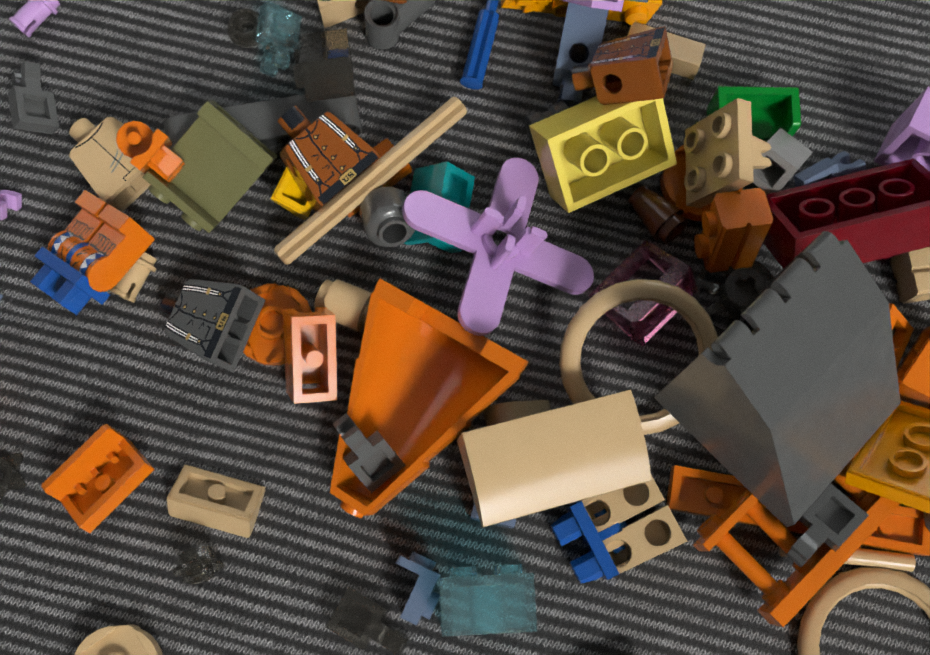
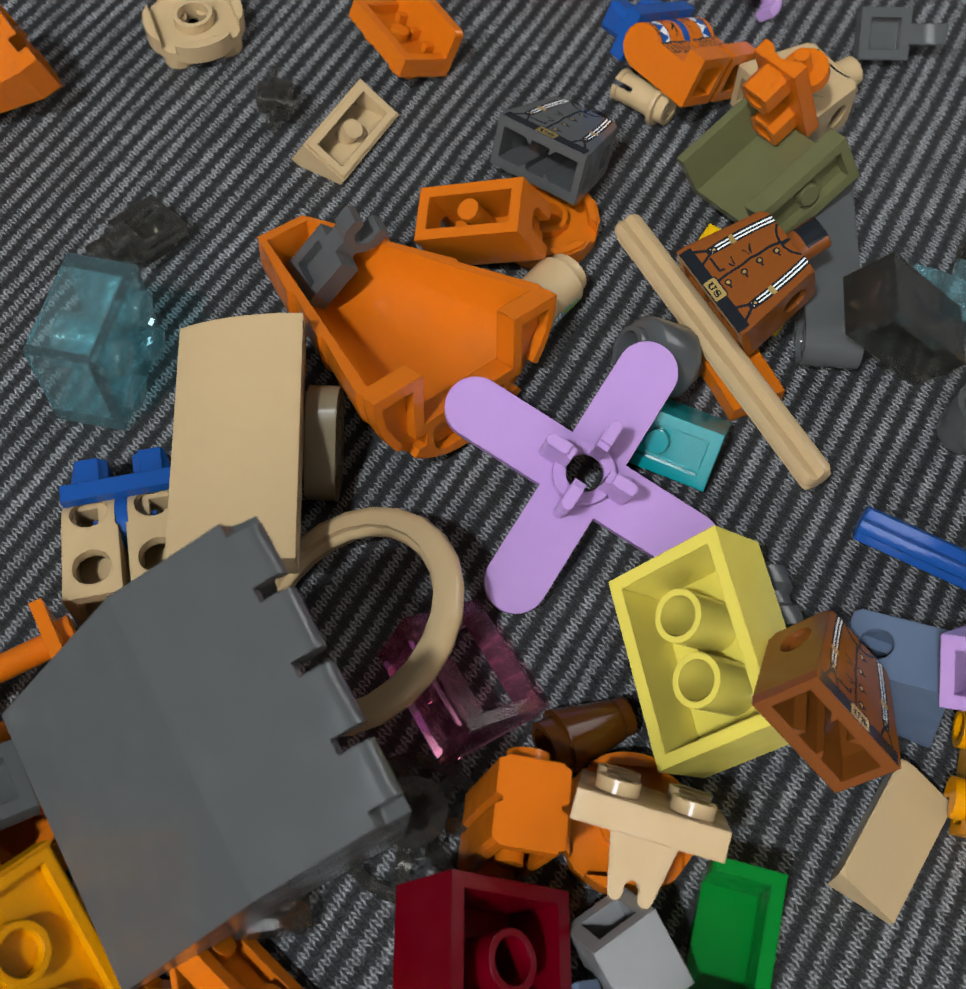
camera: 105 degrees right, 15 degrees down
sand blue bracket [396,551,441,625] -> none

